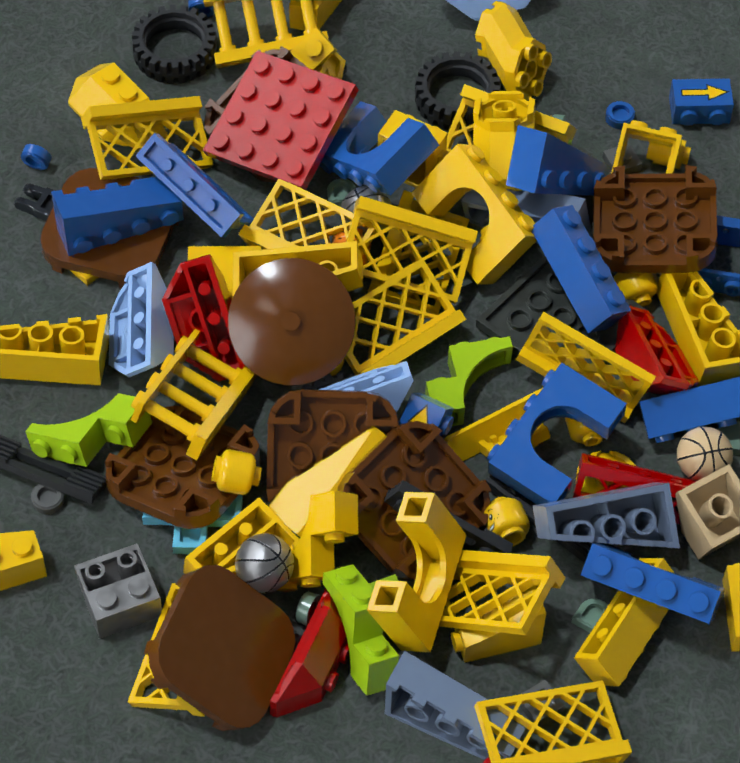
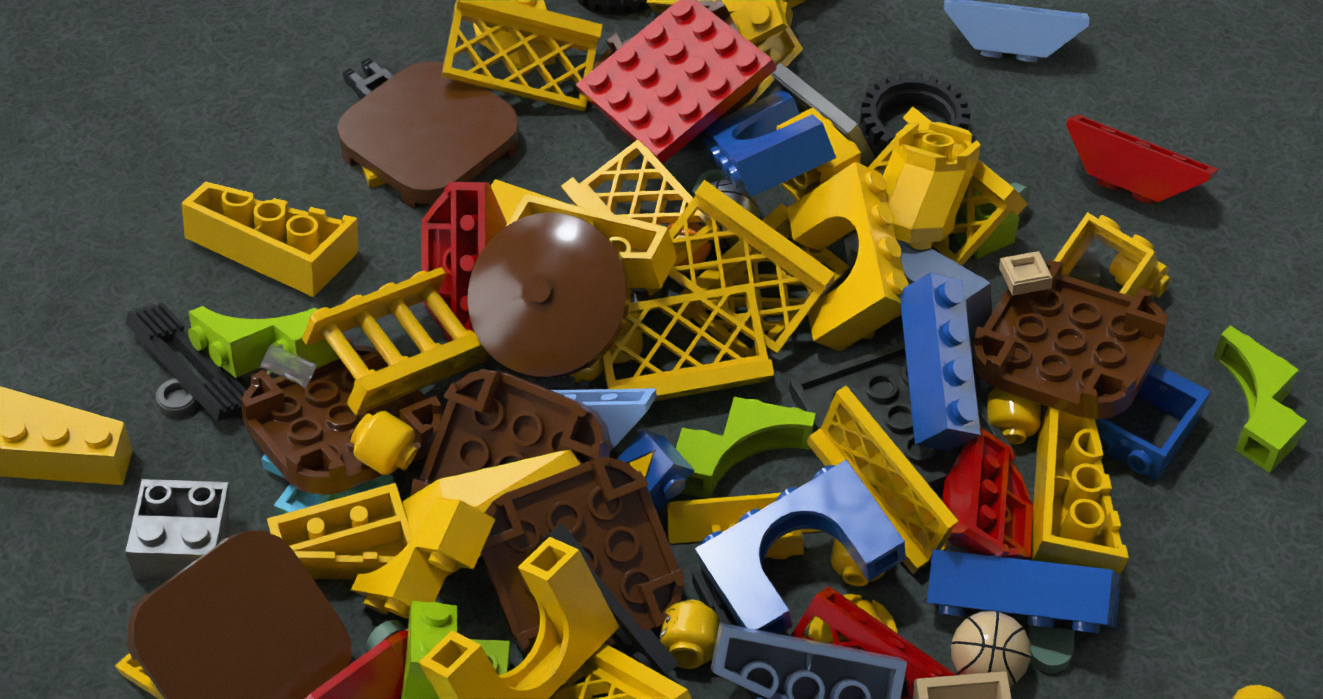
camera: 25 degrees right, 5 degrees down
blue tile [20,144,52,170] -> none
blue wedge [51,177,184,256] -> none
light blue wedge [109,262,174,377] -> none
fence [136,133,254,237] -> none
flat silver piece [235,533,294,593] -> none
yellow brick [475,1,552,100] -> none
blue wedge [506,125,610,196] -> none
blue tile [605,101,635,129] -> none
blue brick [669,79,734,125] -> none
none -> clear pin [260,344,316,388]
none -> light grey tile [772,63,875,165]
none -> tan tile [999,251,1053,296]
none -> red wedge [1066,114,1219,204]

